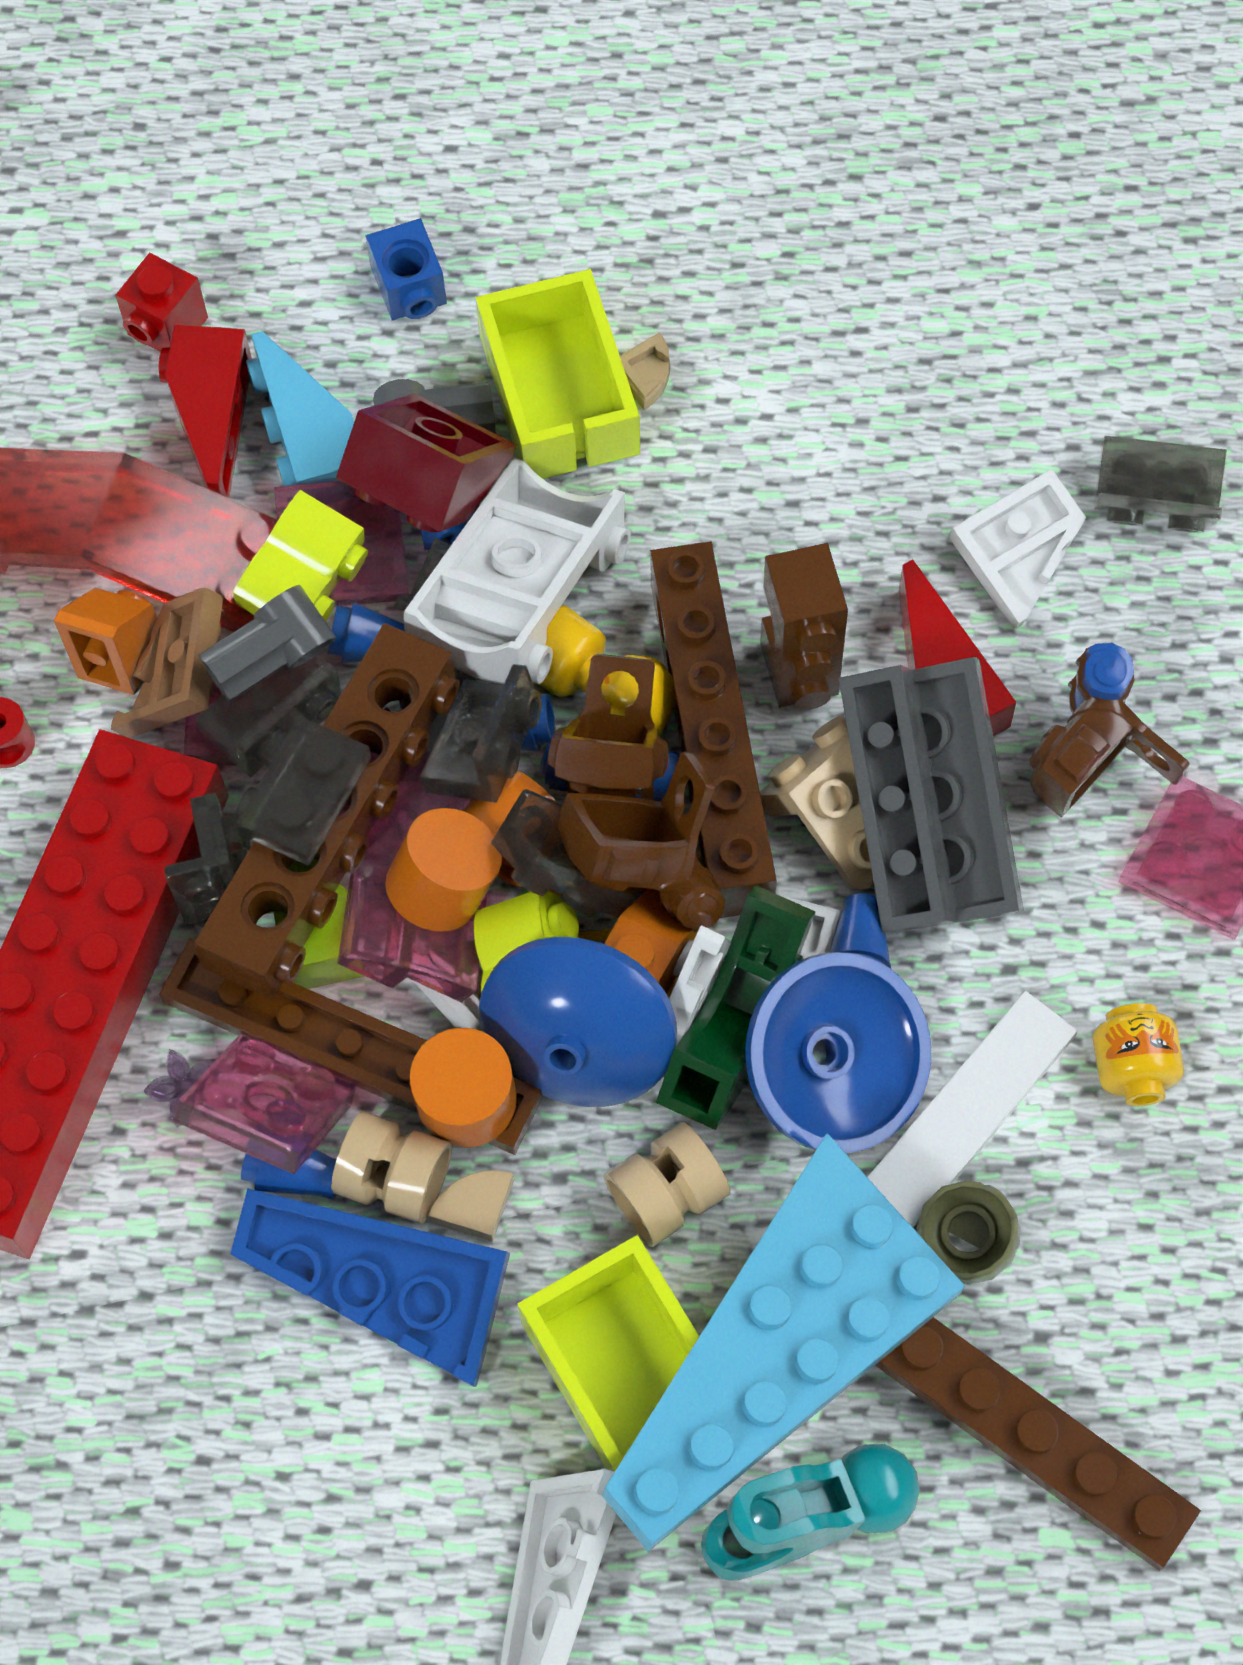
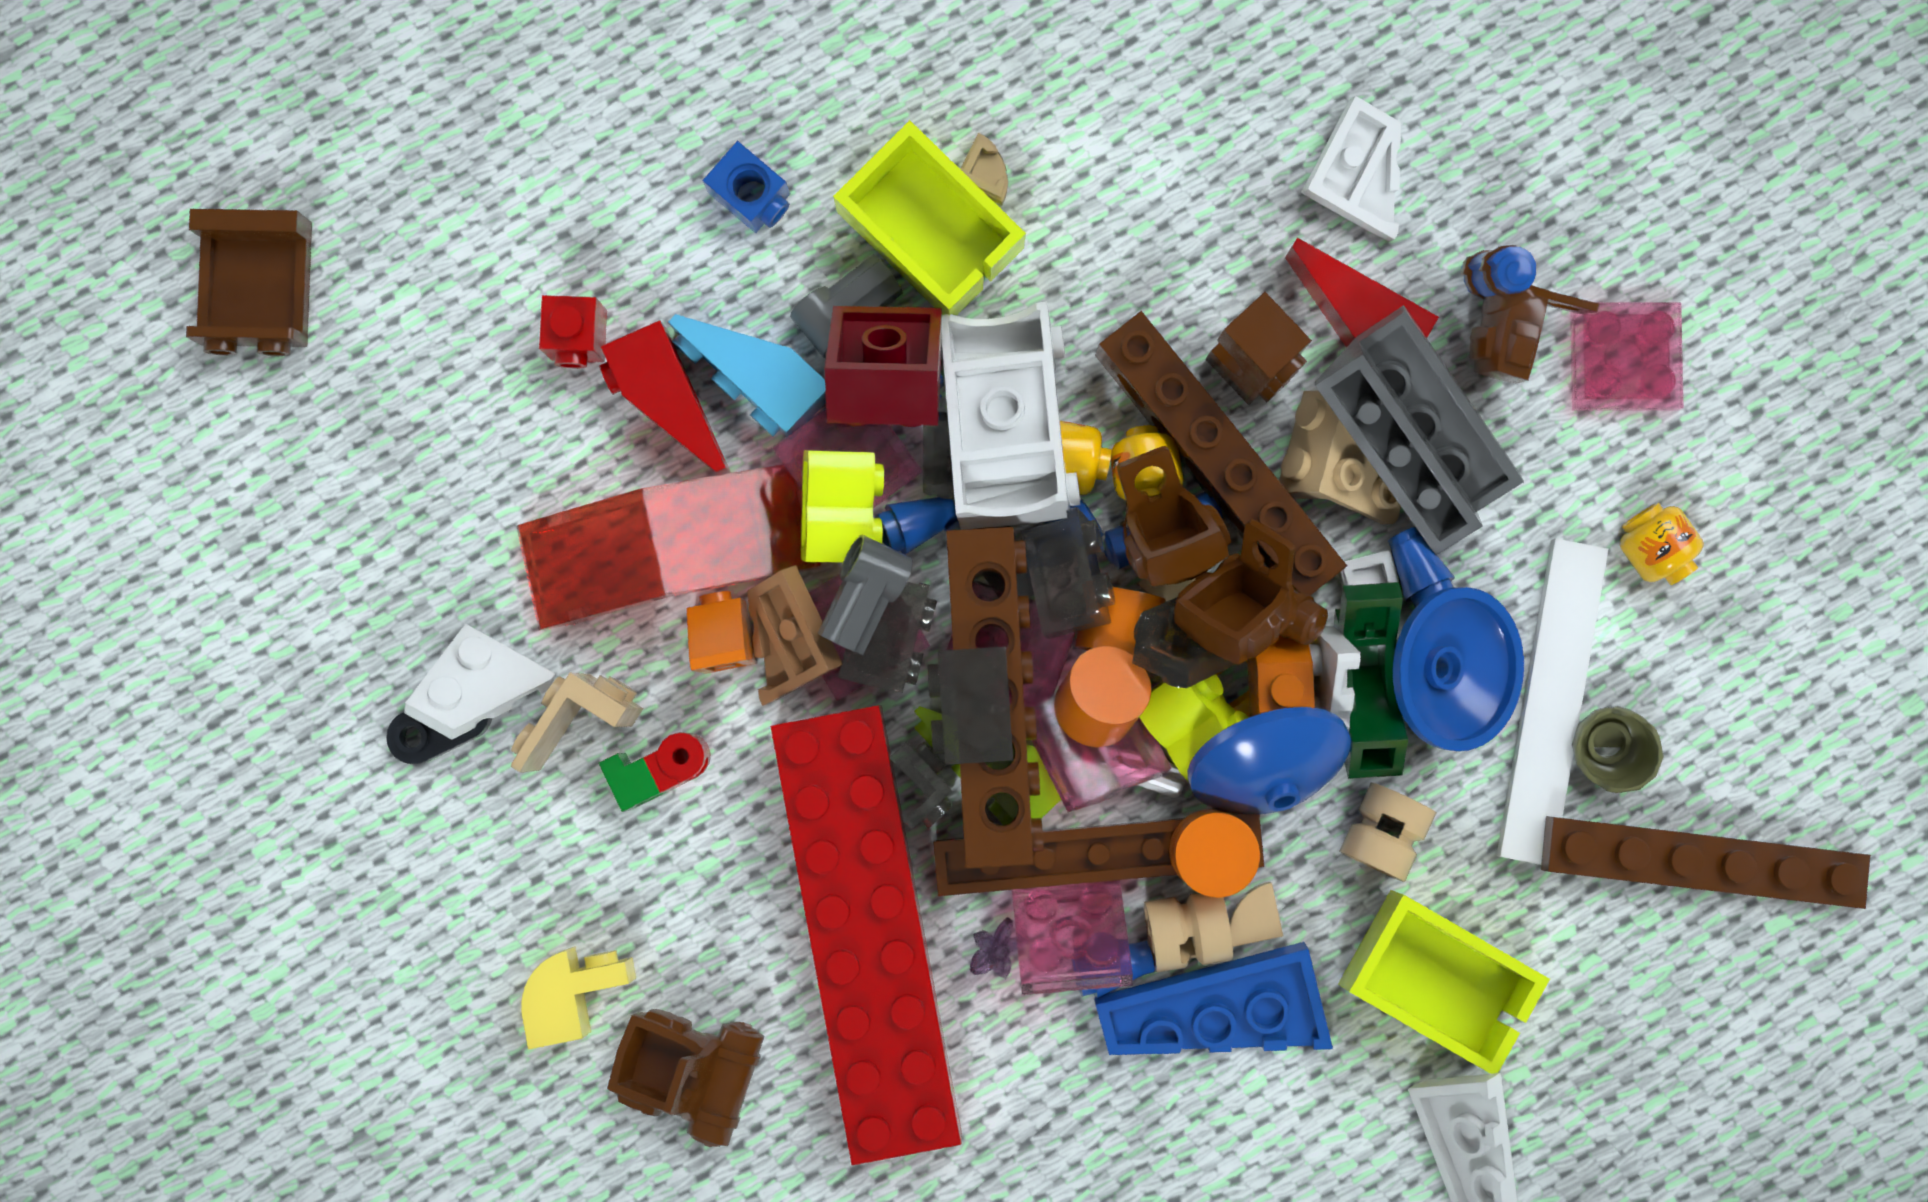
camera: 30 degrees left, 20 degrees up
medium azure wing [602,1133,965,1552] -> none
teal piece [701,1444,920,1581] -> none
clear smoke bracket [1094,435,1227,533] -> none

